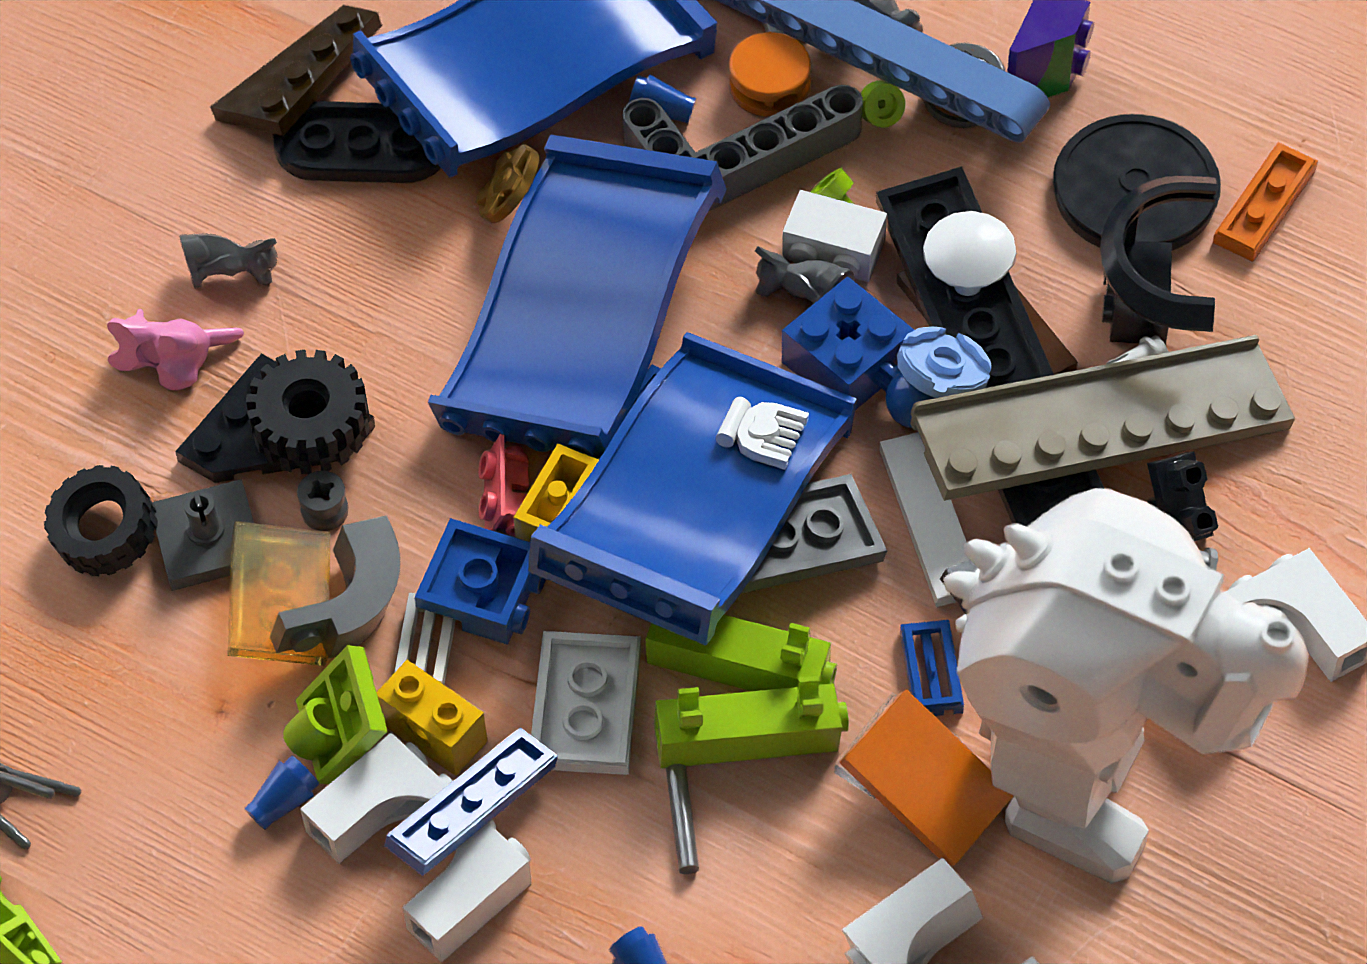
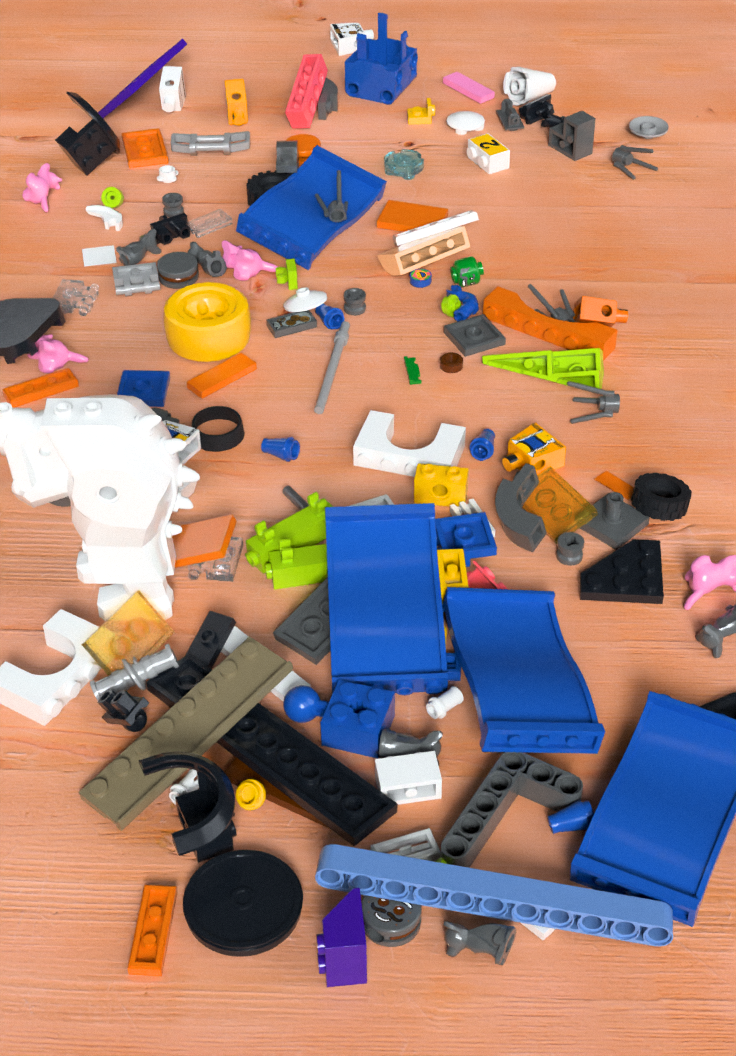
camera: 150 degrees right, 15 degrees down
black tyre [246,350,370,474] -> none
lime plate [283,645,387,785] -> none
tile [384,727,558,876] -> none
pearl gold wheel [476,144,539,223] -> none
white piece [716,397,809,470] -> none
orange head [729,32,811,117] -> none
lime tile [810,168,854,204] -> none
light blue tile [897,327,991,398] -> none
blue tile [900,620,964,716] -> none
white dish [923,211,1016,296] -> none
none -> yellow plate [236,779,266,810]
none -> white tile [370,828,441,861]
none -> white pin [426,686,464,719]
none -> light orange torso [502,422,566,475]
none -> orange sticker [594,471,634,500]

